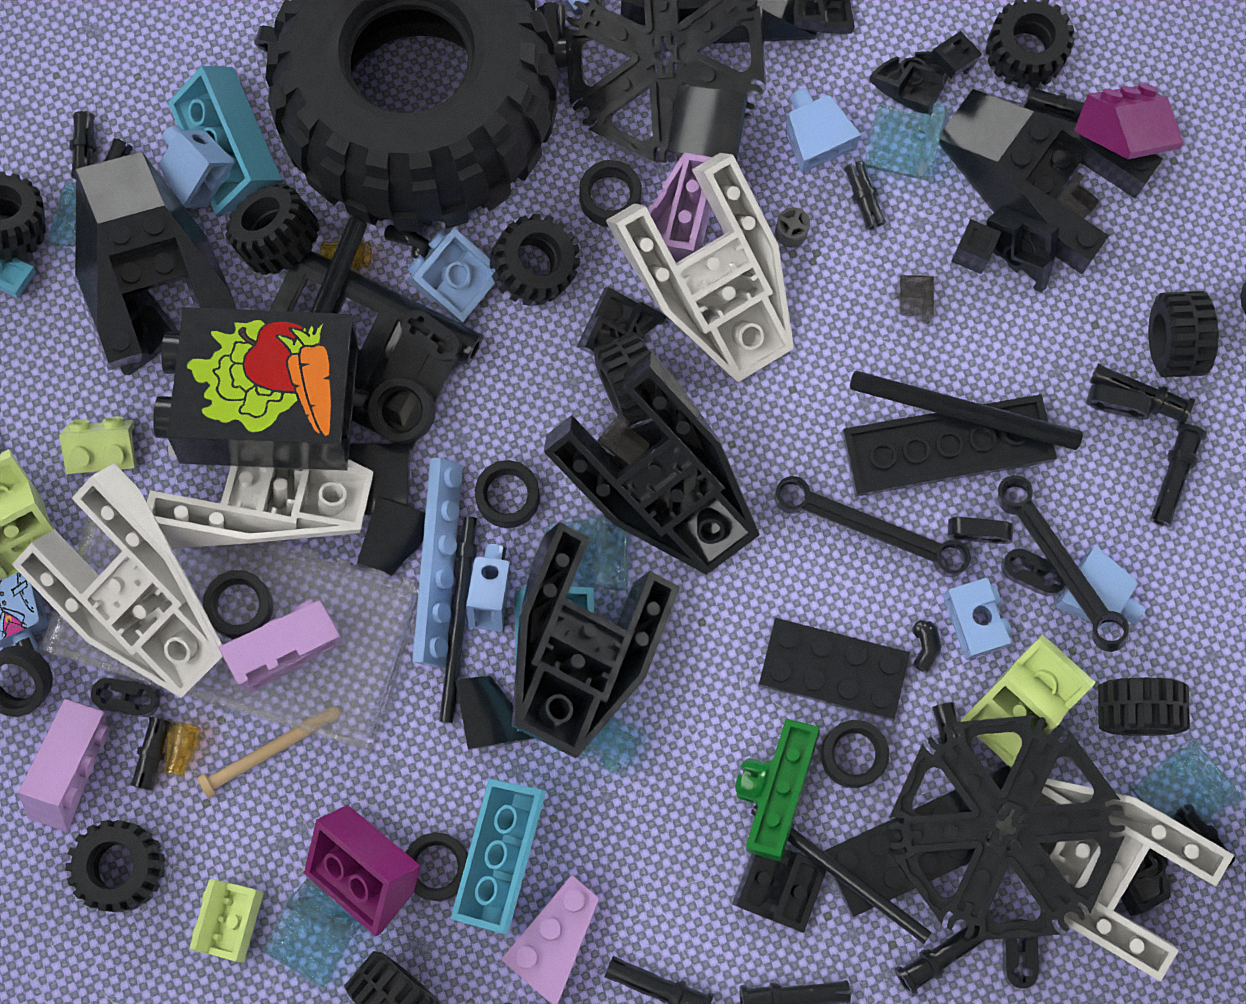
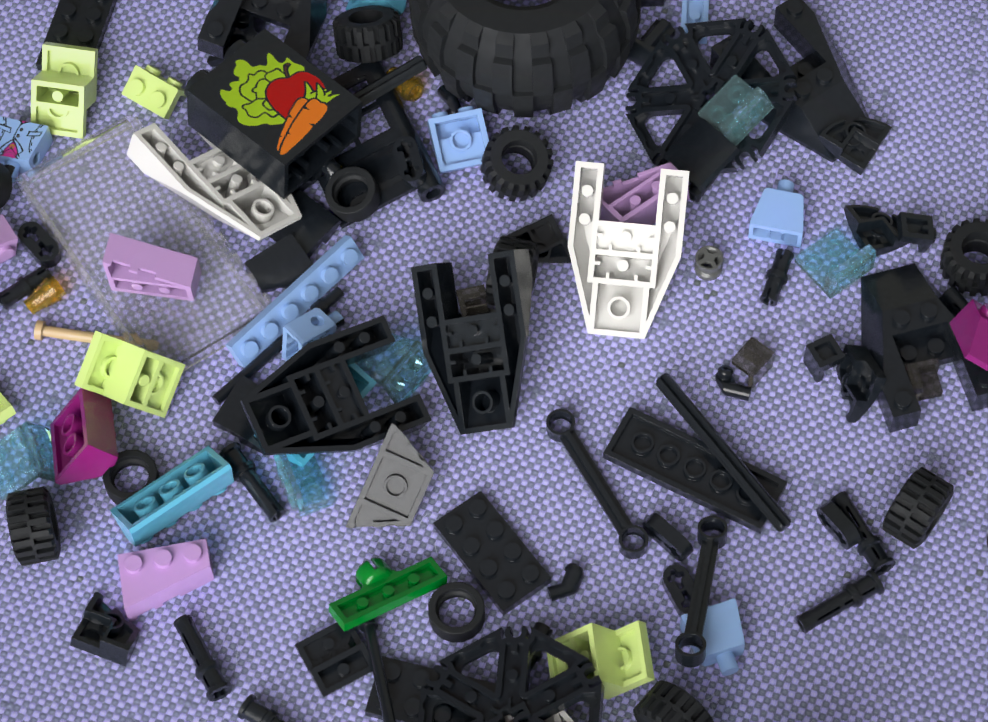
camera: 45 degrees right, 15 degrees down
white wedge [12,463,223,698] -> none
black tyre [203,570,273,639] -> none
black tyre [474,460,540,528] -> none
black tyre [579,160,642,227] -> none
light blue brick [943,577,1012,660] -> none
none -> yellowish green bracket [74,330,186,418]
none -> black pin [219,442,286,522]
none -> wing [345,422,435,529]
none -> clear light blue bracket [698,75,774,146]
none -> black arm [715,365,752,401]

